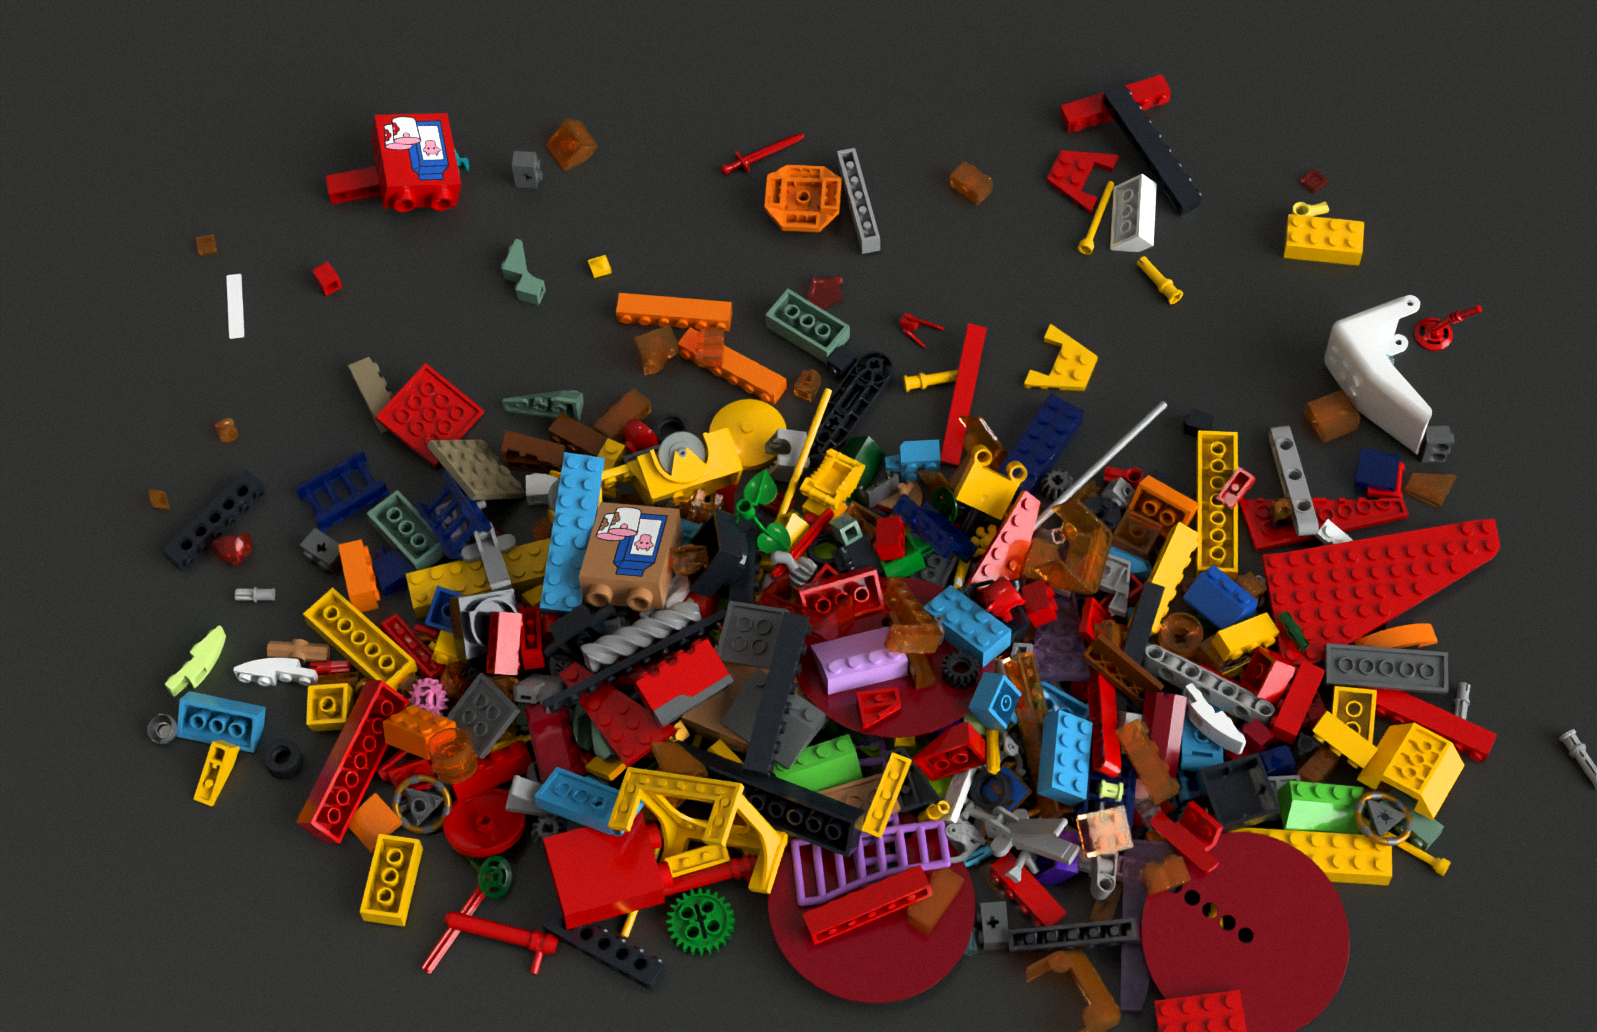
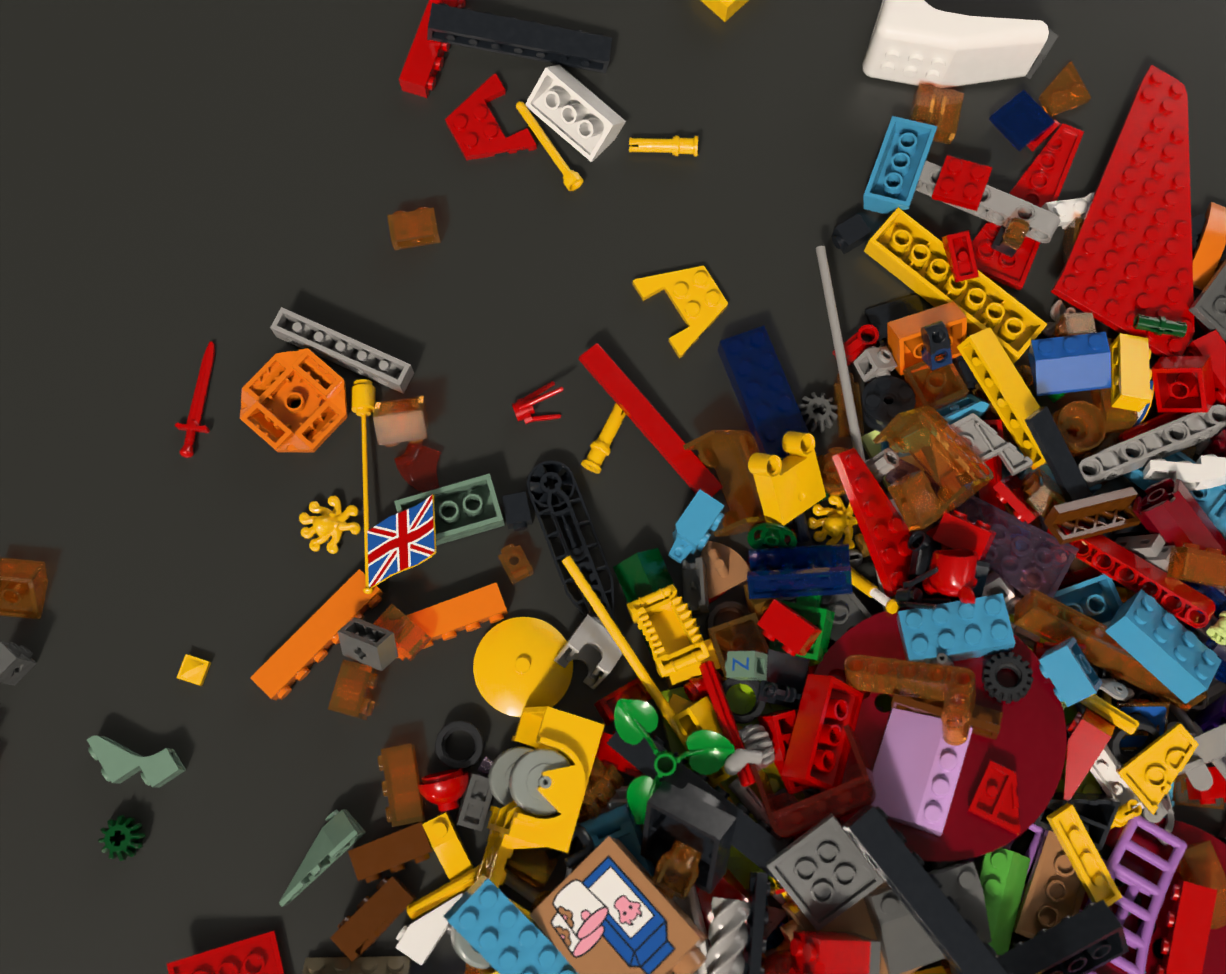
camera: 60 degrees left, 15 degrees up
none -> dark green gear [98,816,146,861]
none -> yellow animal [299,496,361,554]
none -> dark grey brick [338,617,398,671]
none -> flag [351,379,436,594]
none -> clear orange brick [373,396,429,447]
none -> dark azure slope [863,116,937,214]
none -> black leg [921,321,952,371]
none -> red plate [932,155,993,211]
none -> yellow wing [1116,723,1199,815]

